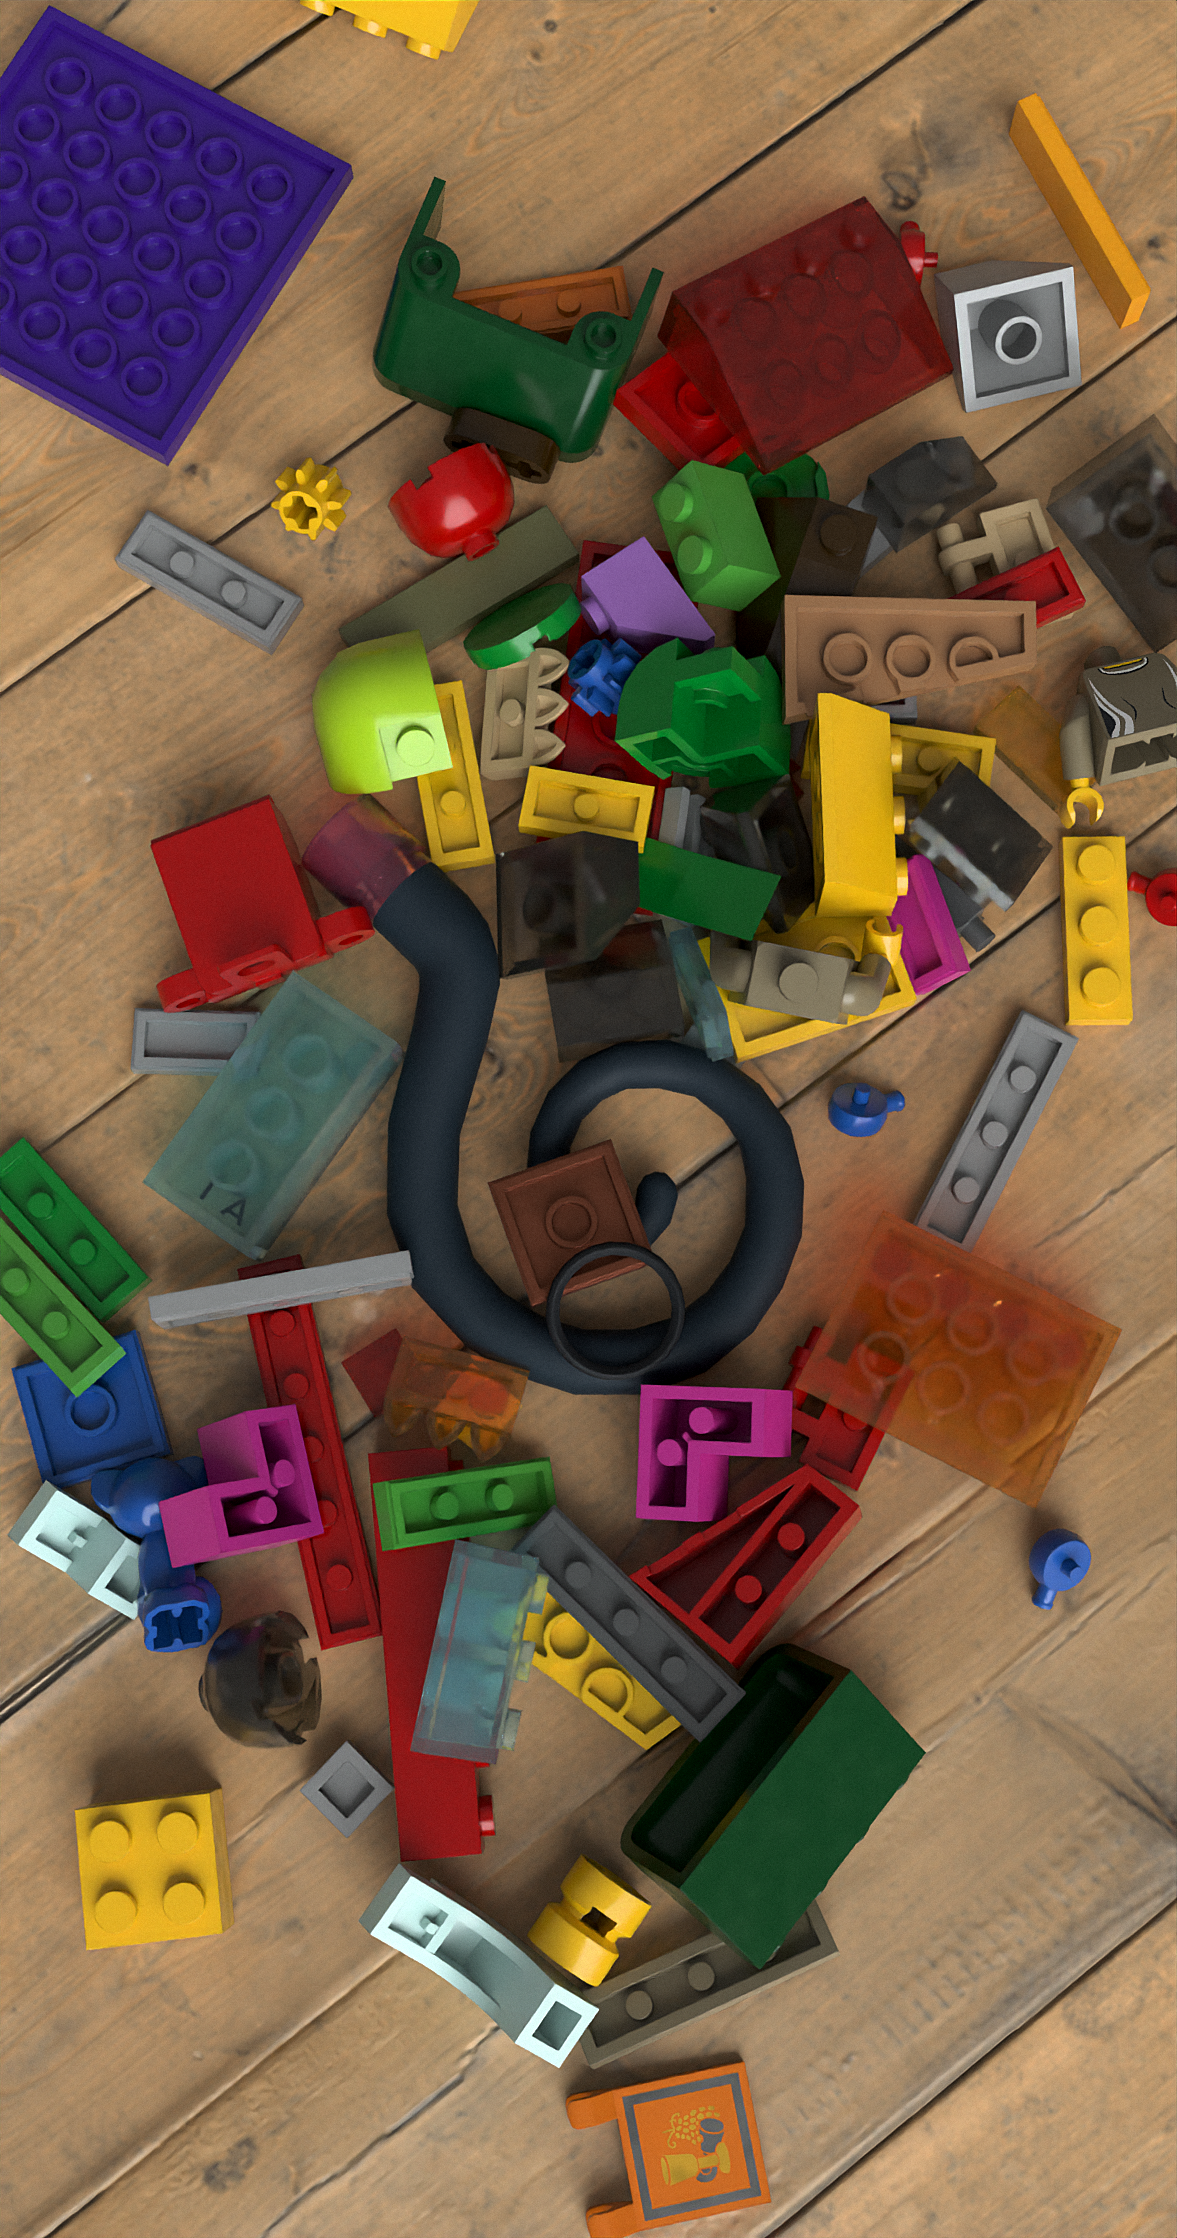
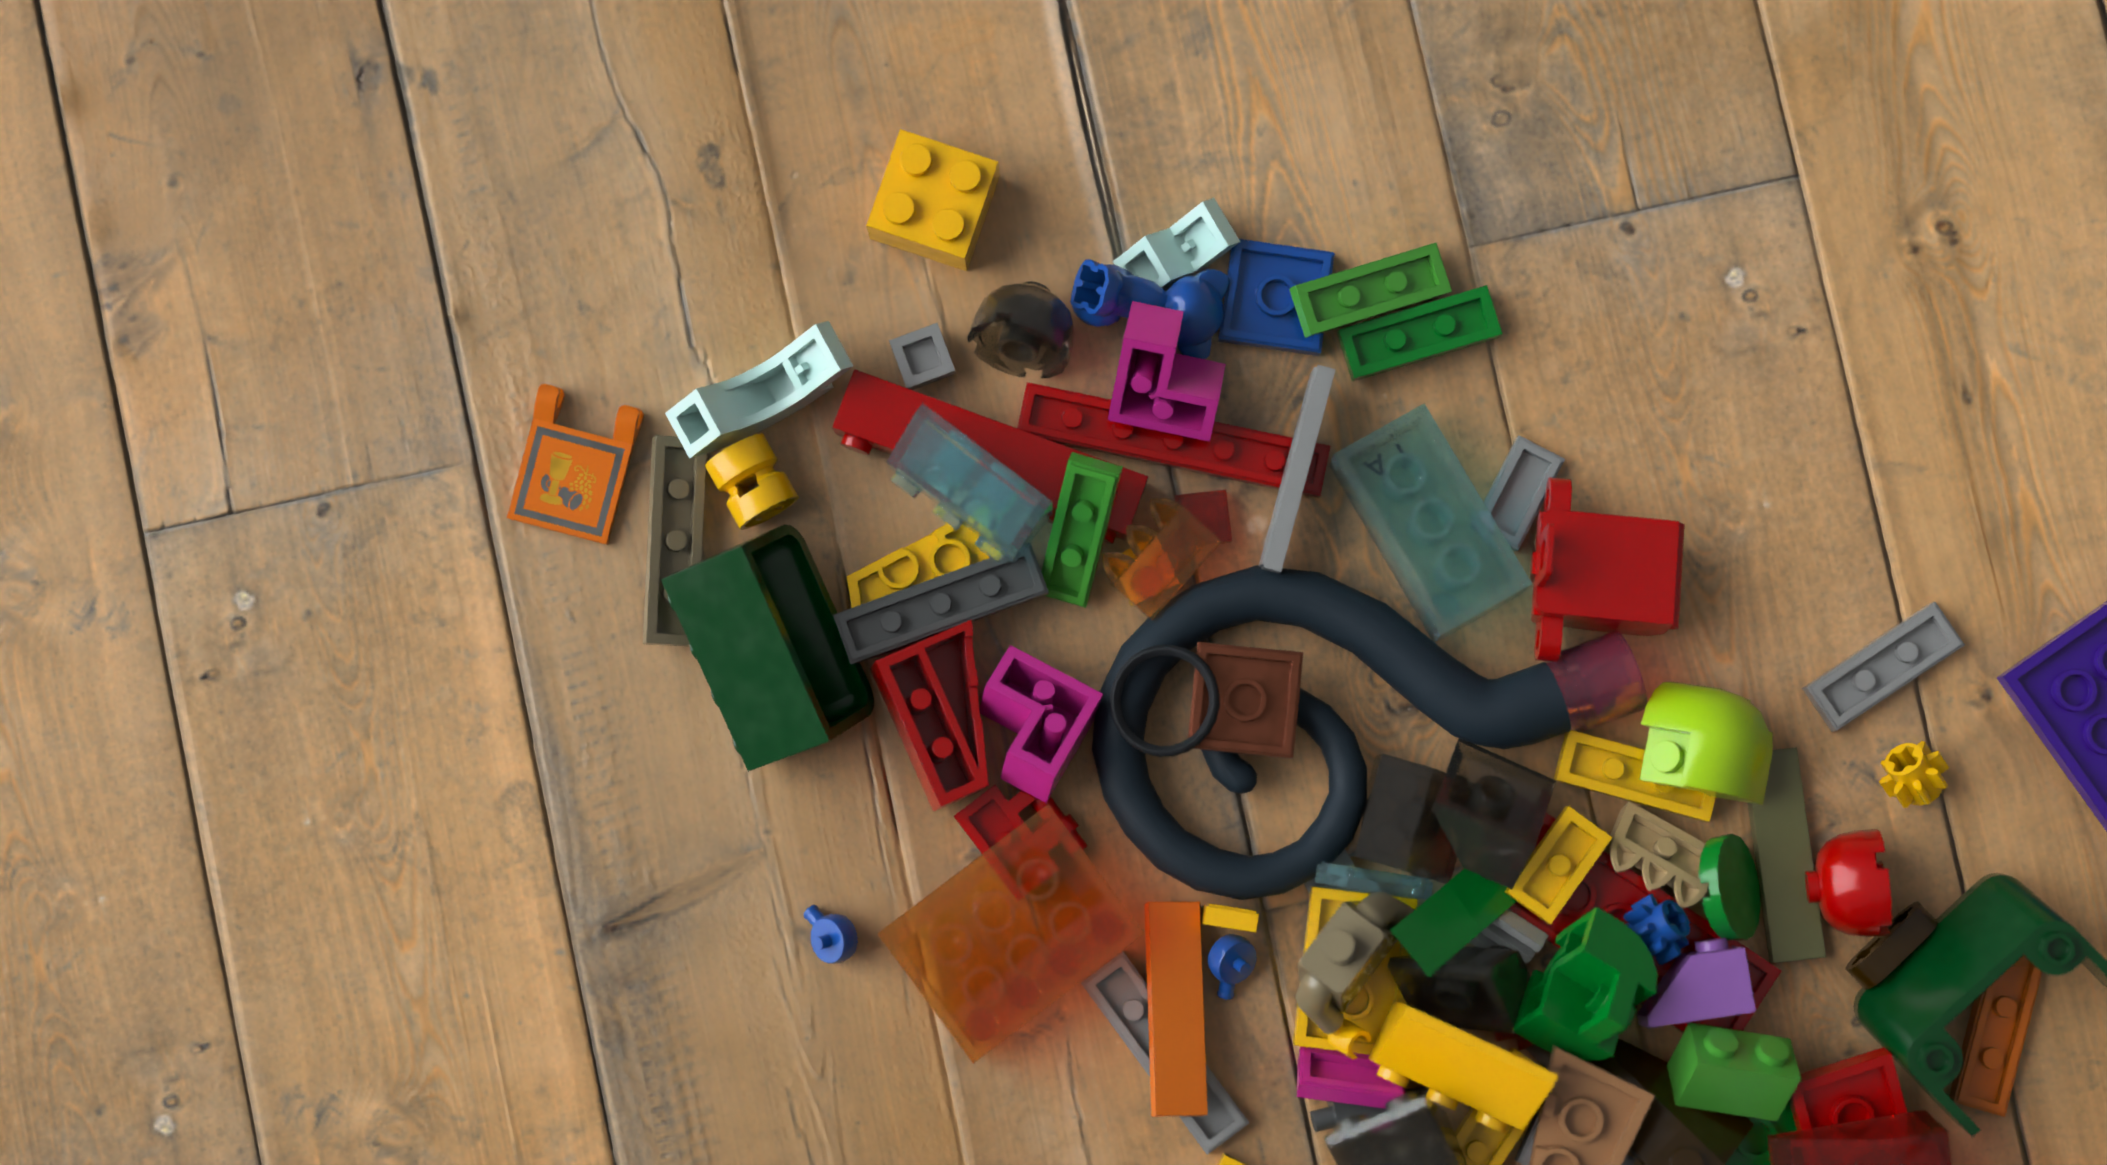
camera: 115 degrees right, 5 degrees up
none -> orange tile [1144,902,1208,1117]
none -> yellow tile [1201,903,1259,933]

